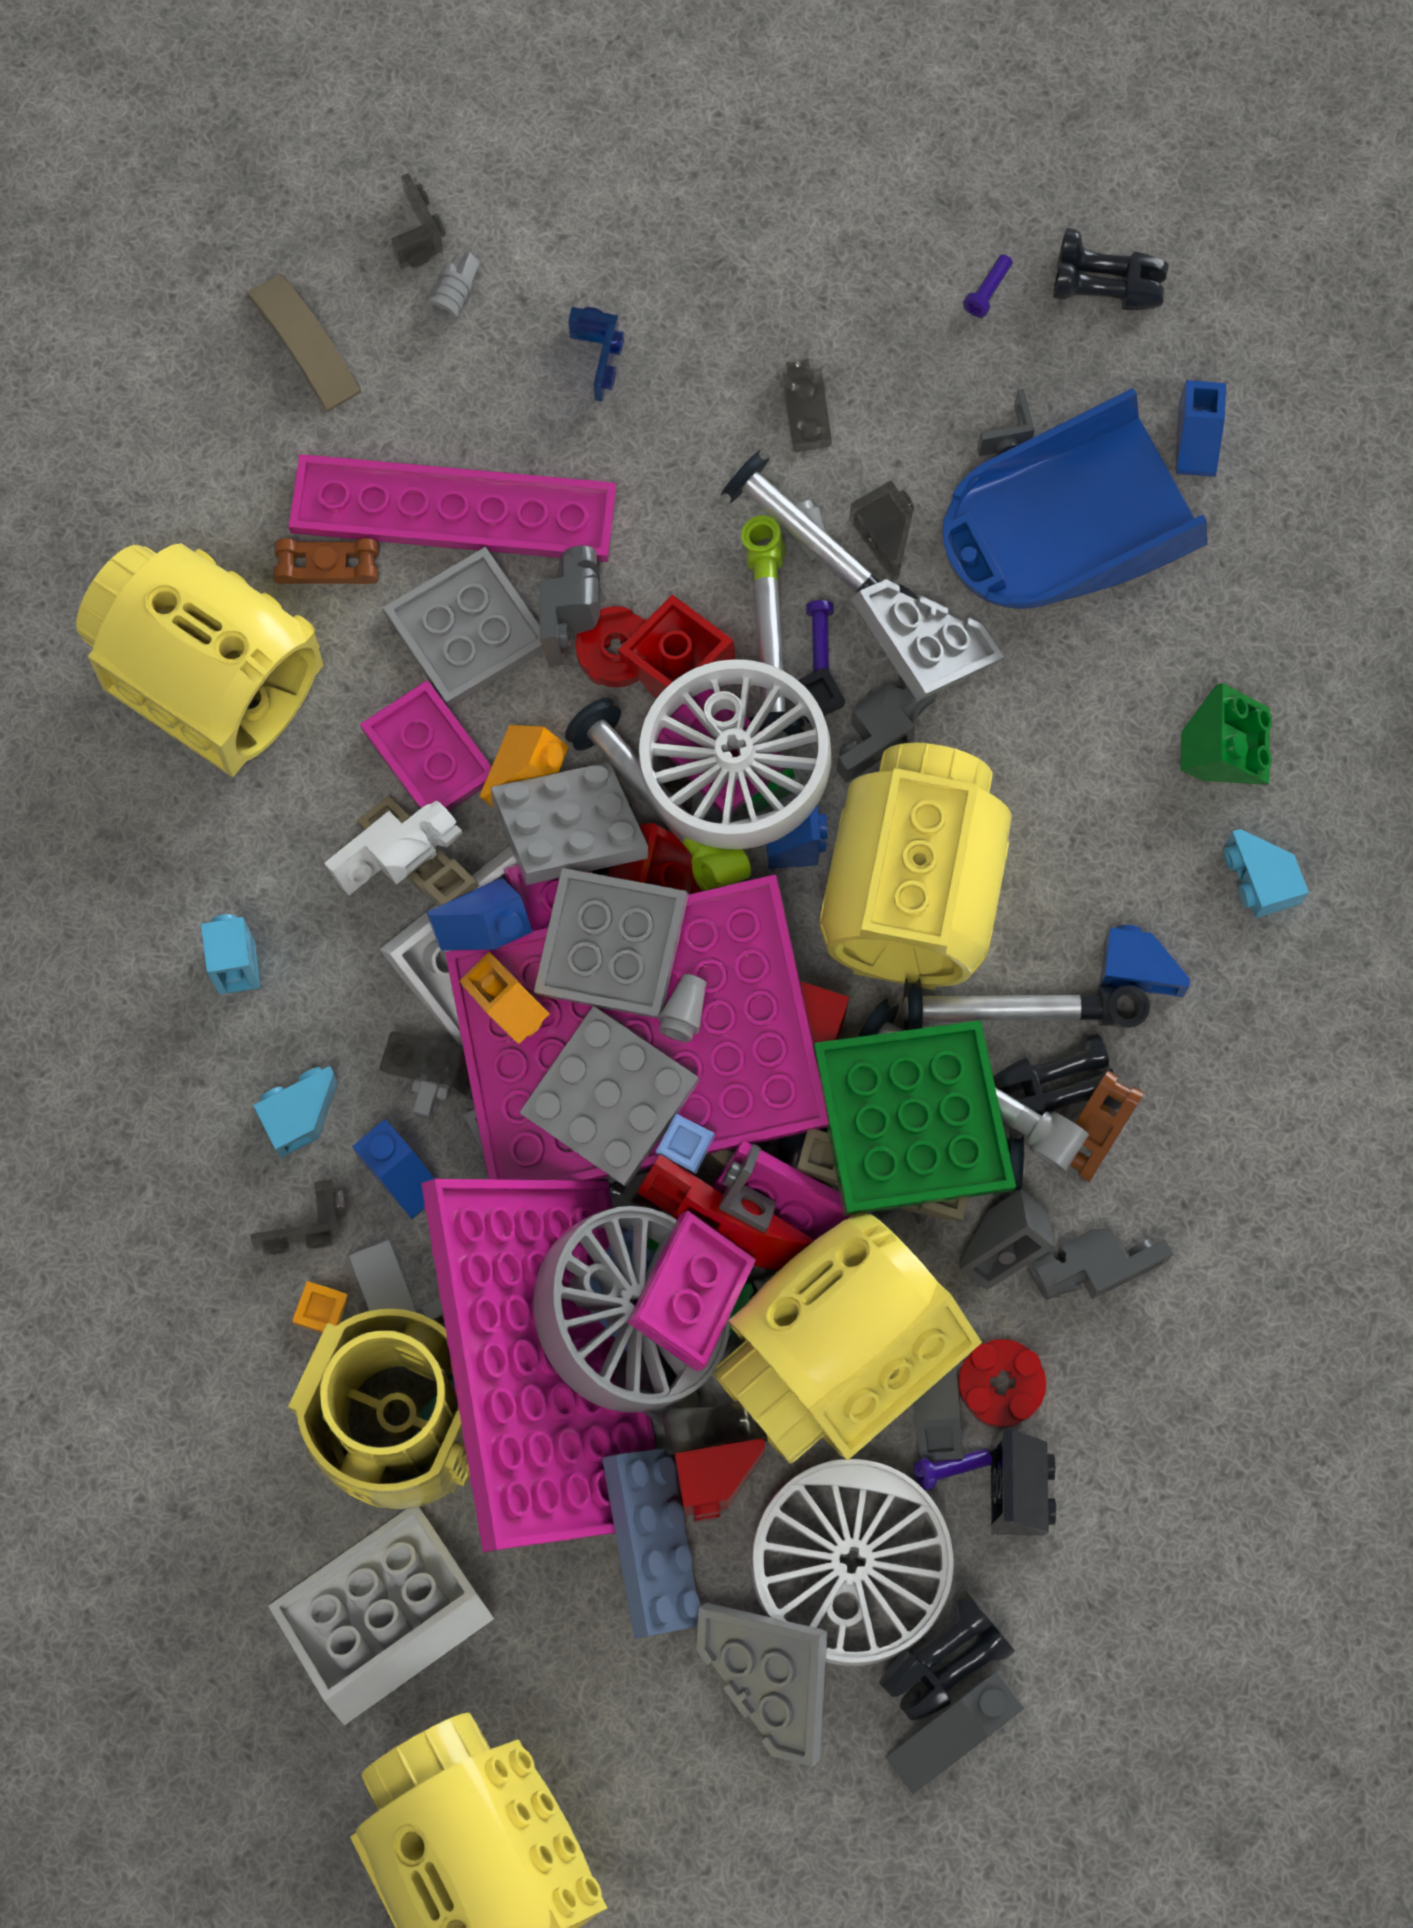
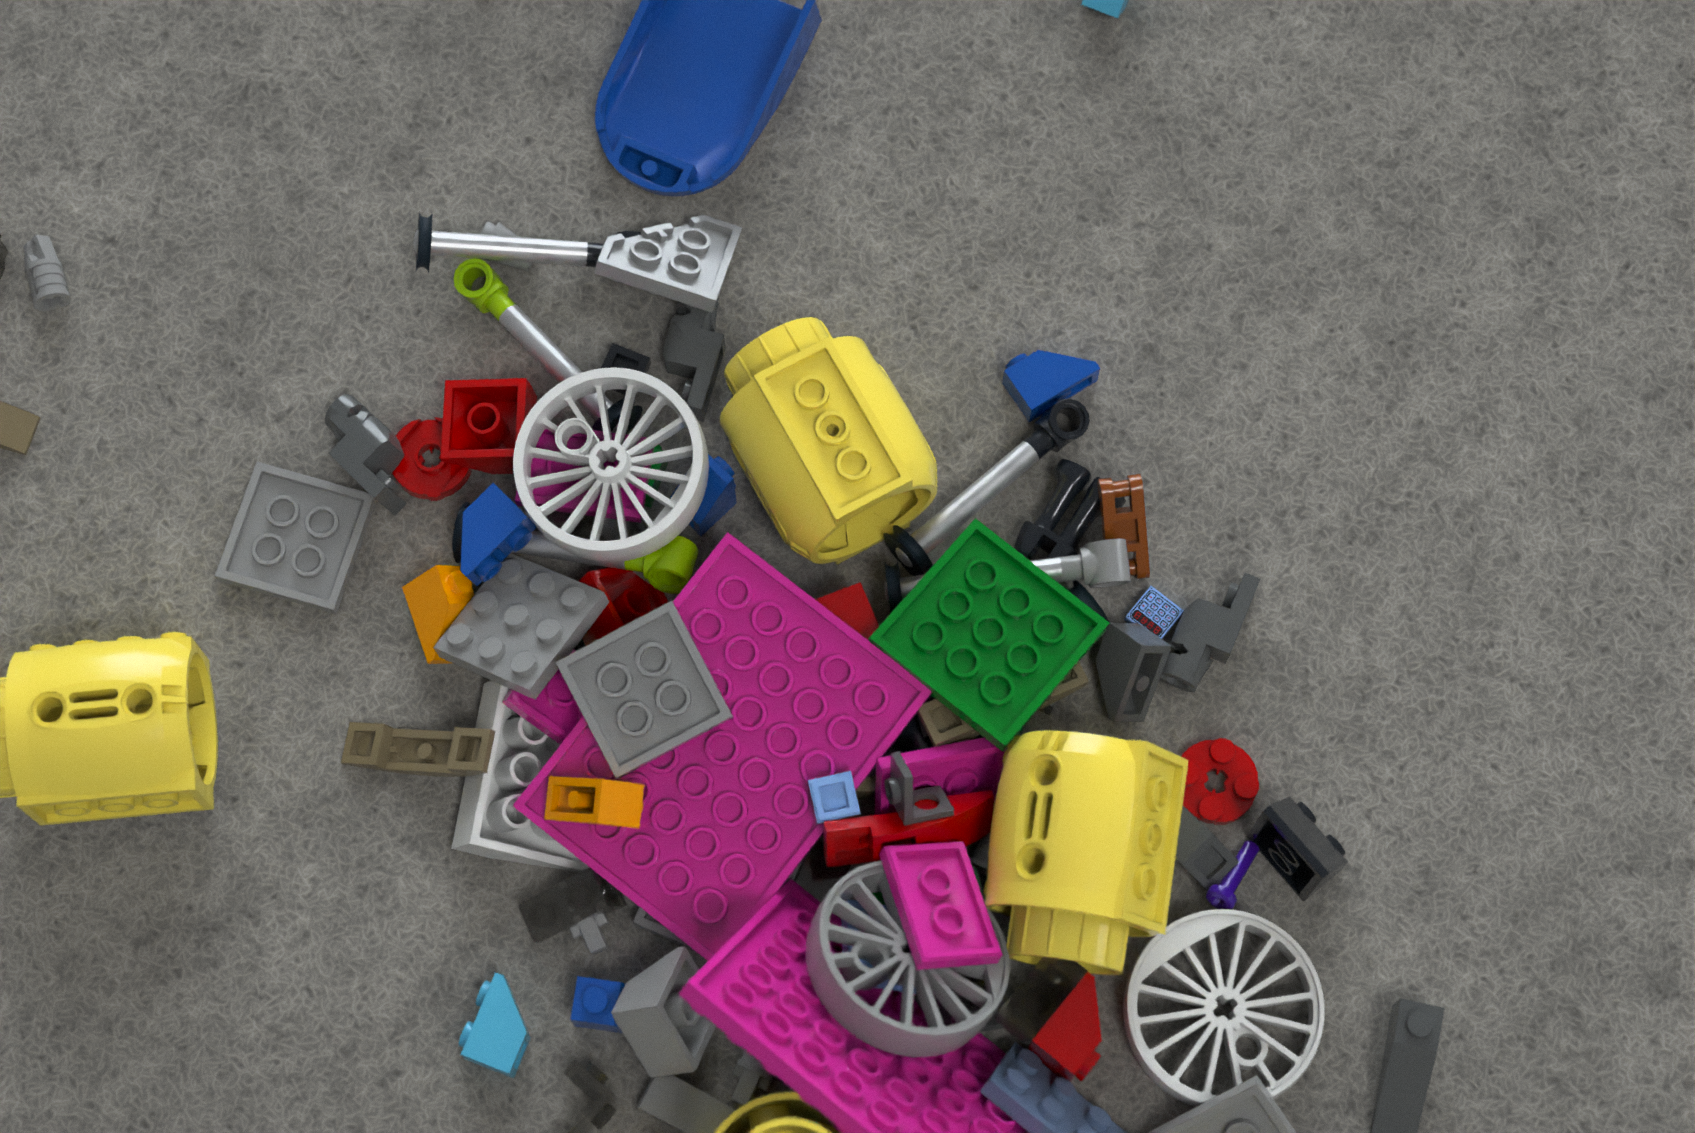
camera: 40 degrees left, 0 degrees up
medium azure brick [201,914,261,995] -> none
dark orange plate [273,538,379,584] -> none
dark pink plate [288,454,617,562] -> none
white plate [324,800,463,895] -> none
dark pink plate [360,680,492,812] -> none
blue slope [426,877,533,951] -> none
light grey plate [519,1006,701,1187] -> none
clear blue bracket [568,307,625,402] -> none
light grey cone [658,974,707,1042] -> none
clear smoke bracket [777,358,832,452] -> none
dark purple piece [806,600,834,673] -> none
clear smoke slope [849,481,914,581] -> none
black piece [879,1587,1016,1720] -> none
dark grey bracket [977,389,1035,456] -> none
green slope [1180,683,1272,785] -> none
medium azure slope [1224,829,1309,918] -> none
none -> blue slope [461,483,537,586]
none -> light grey slope [611,946,716,1078]
none -> tile [1124,586,1184,639]

